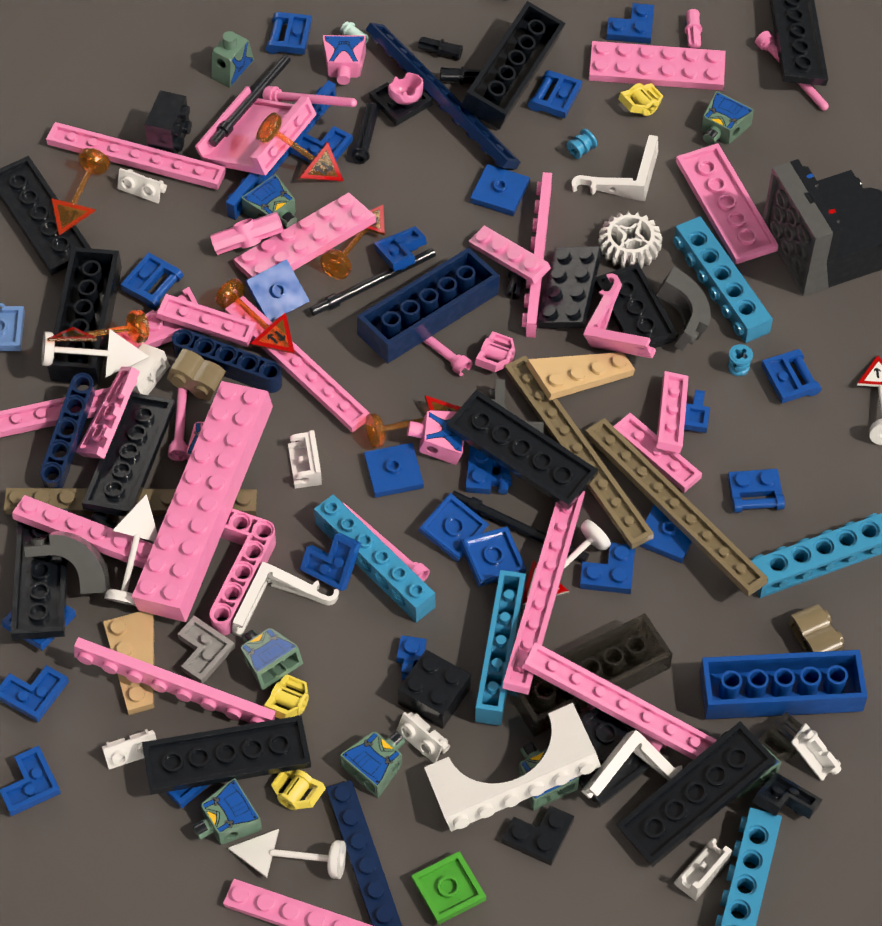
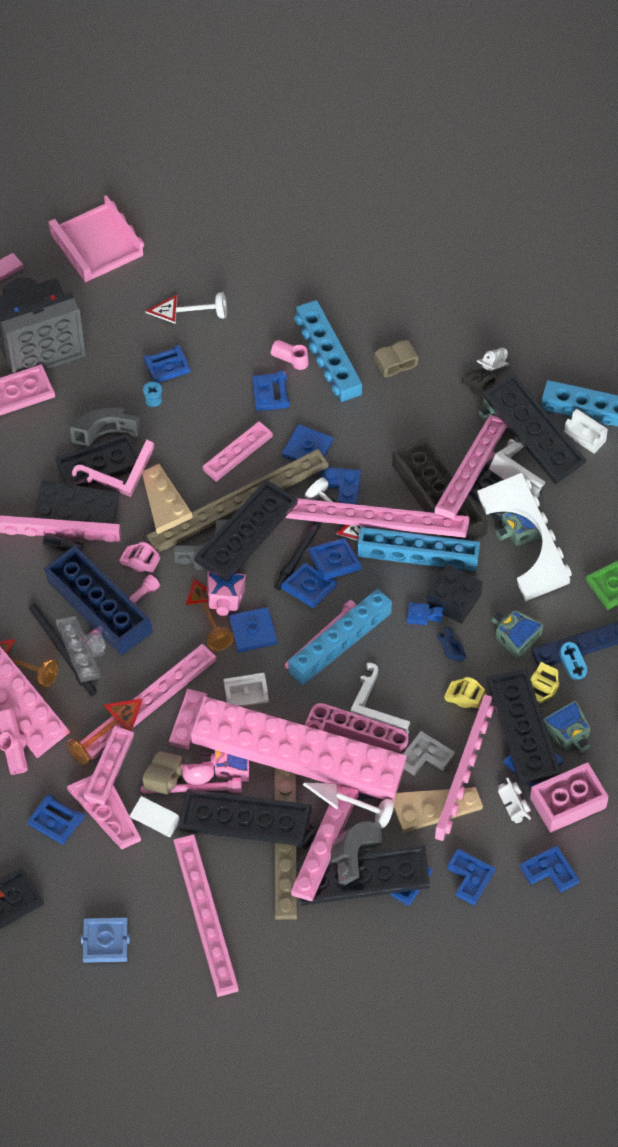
camera: 90 degrees left, 0 degrees up
dark blue beam [40,373,95,488] -> none
white piece [41,329,149,377] -> none
black brick [47,247,122,385] -> none
clear orange piece [47,309,149,343] -> none
bright pink wing [76,366,140,459] -> none
dark blue beam [172,329,282,393] -> none
white piece [228,829,346,879] -> none
torso [241,628,303,690] -> none
plate [245,259,309,322] -> none
blue plate [300,533,361,591] -> none
blue plate [374,226,427,272] -> none
white hinge [396,712,450,763] -> none
blue plate [466,445,512,494] -> none
bright pink plate [468,226,551,284] -> none
black plate [502,805,575,866] -> none
dark tan plate [585,418,768,597] -> none
white gear [598,211,662,269] -> none
bright pink plate [656,371,689,453] -> none
dark azure brick [673,216,773,343] -> none
blue plate [684,390,710,433] -> none
blue brick [699,650,868,719] -> none
black plate [753,772,823,819] -> none
none -> clear plate [56,616,106,682]
none -> bright pink plate [169,689,207,750]
none -> bright pink hair [181,763,214,785]
none -> bright pink piece [271,340,309,370]
none -> dark blue plate [437,627,467,662]
none -> bright pink brick [530,762,609,833]
none -> dark azure beam [559,642,587,680]

